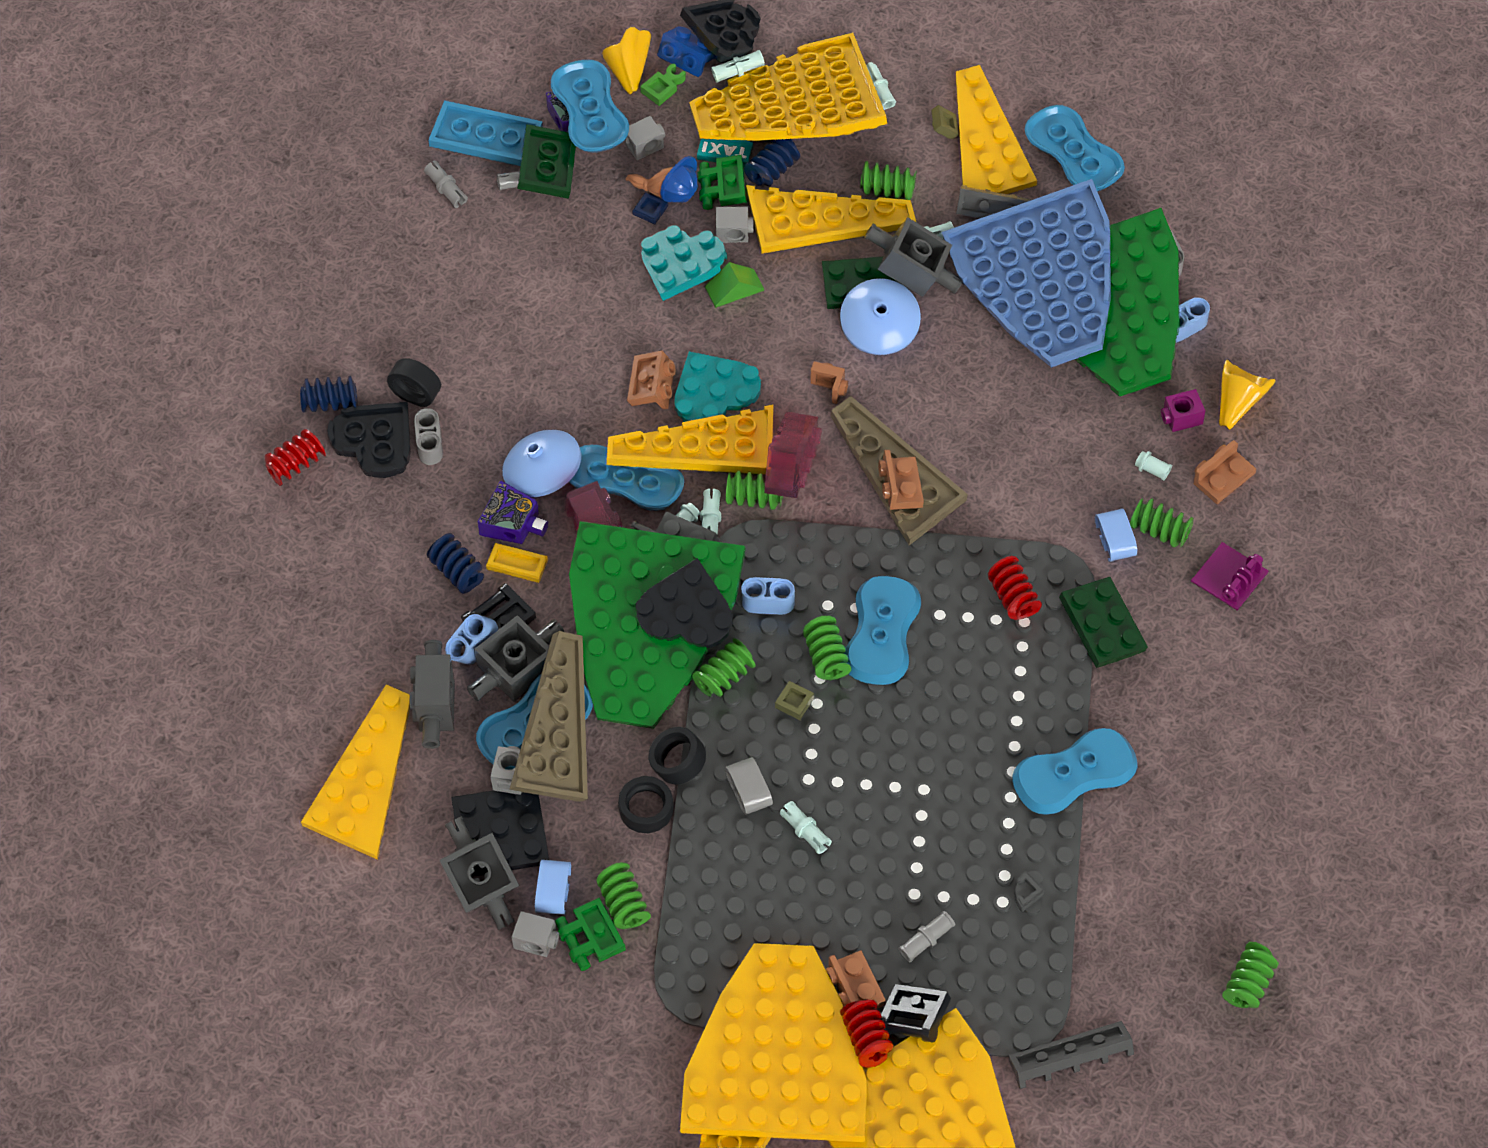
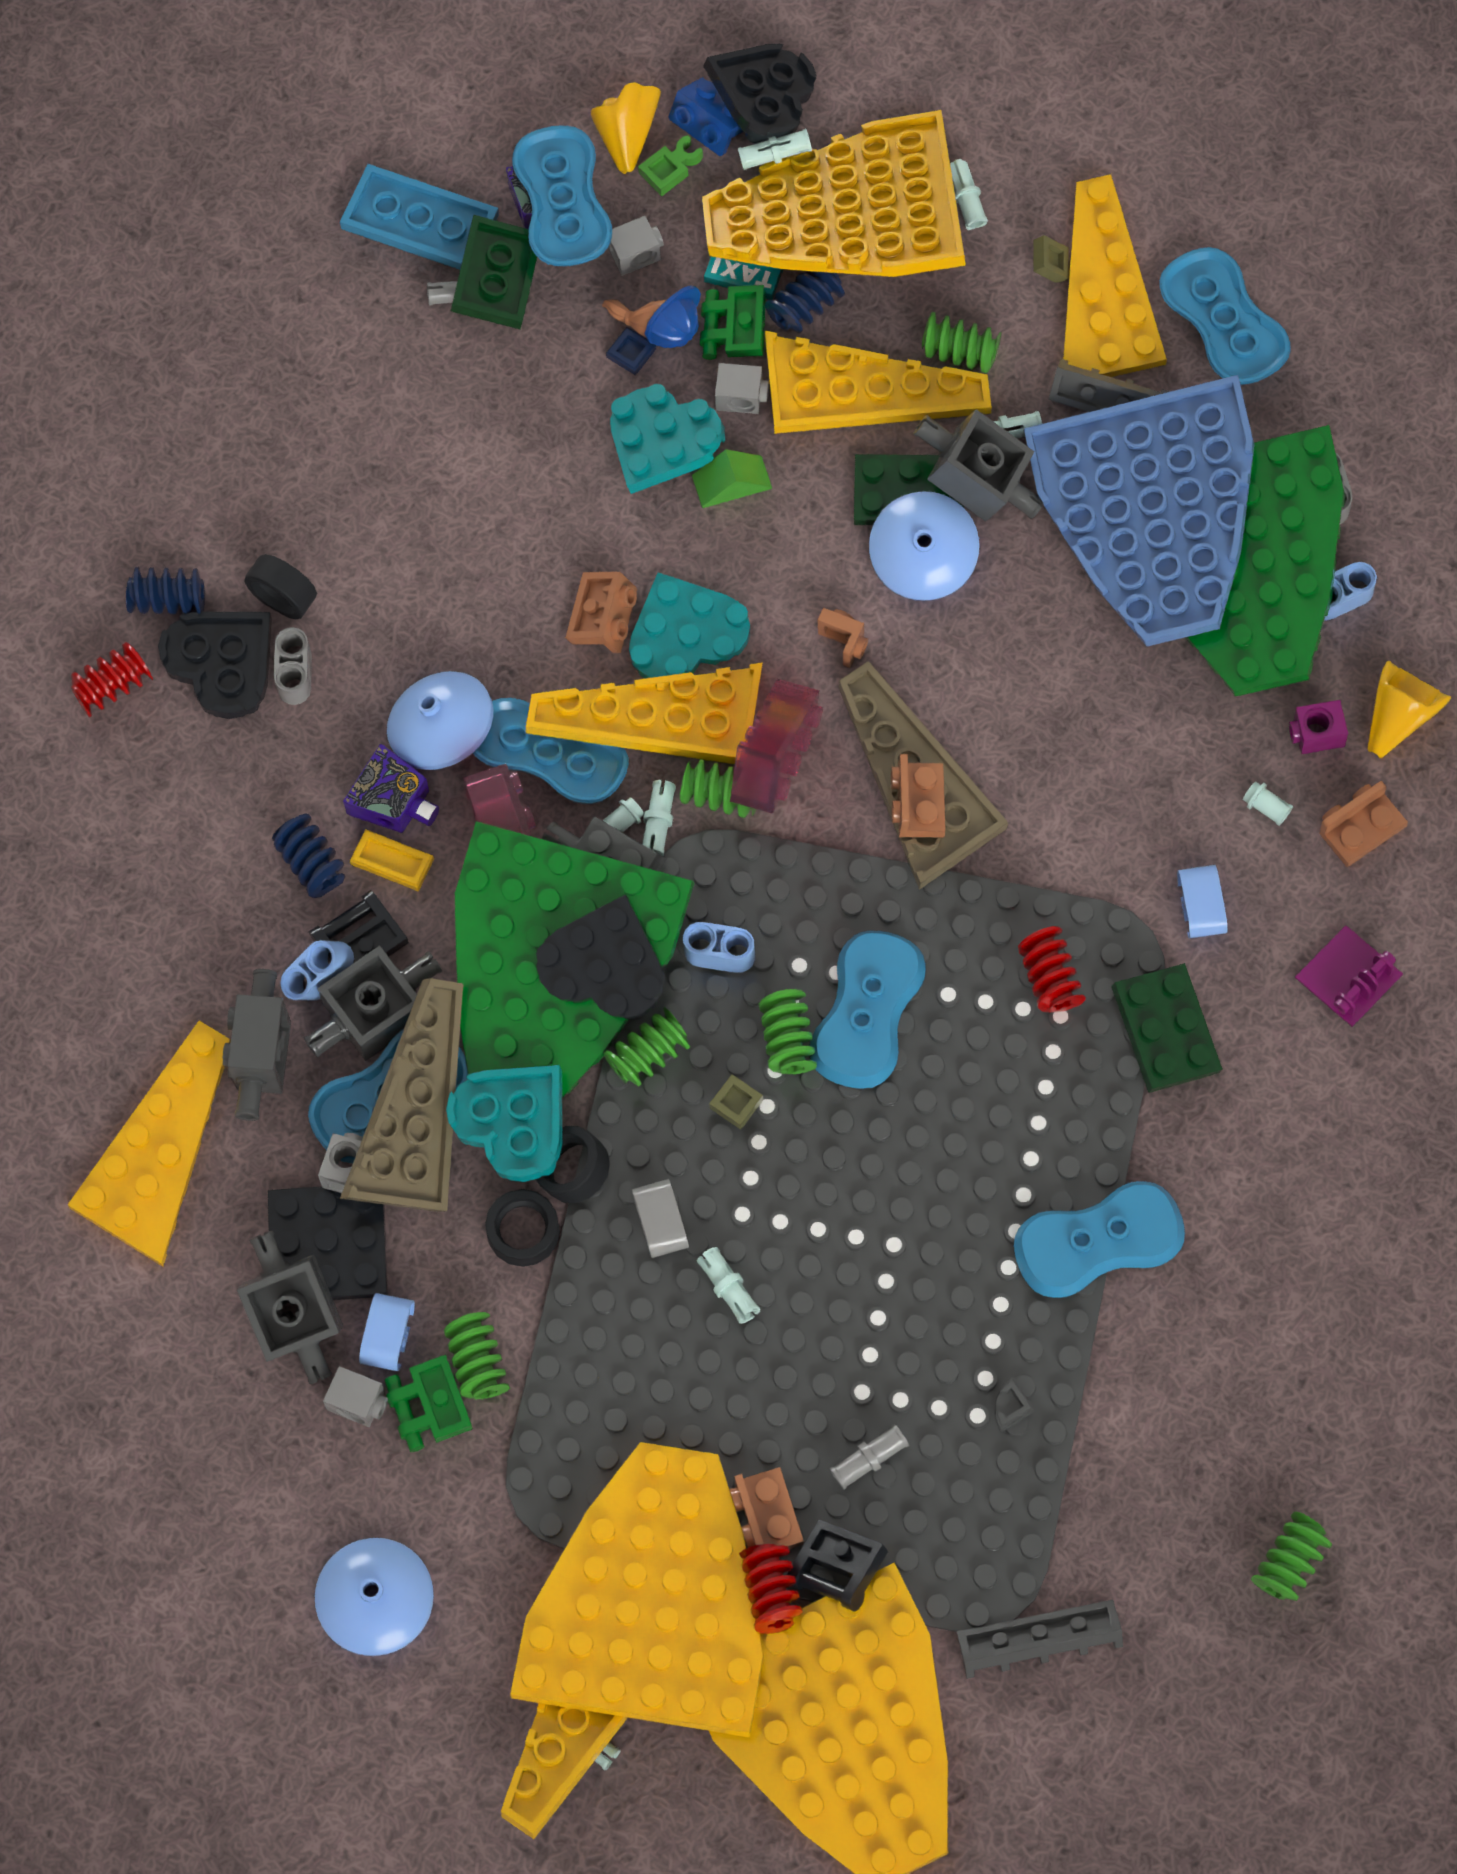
camera: 10 degrees right, 10 degrees up
light grey pin [424,161,468,208] -> none
bright green piece [1130,498,1194,548] -> none
none -> light blue dish [315,1538,434,1656]
none -> teal plate [446,1065,562,1182]

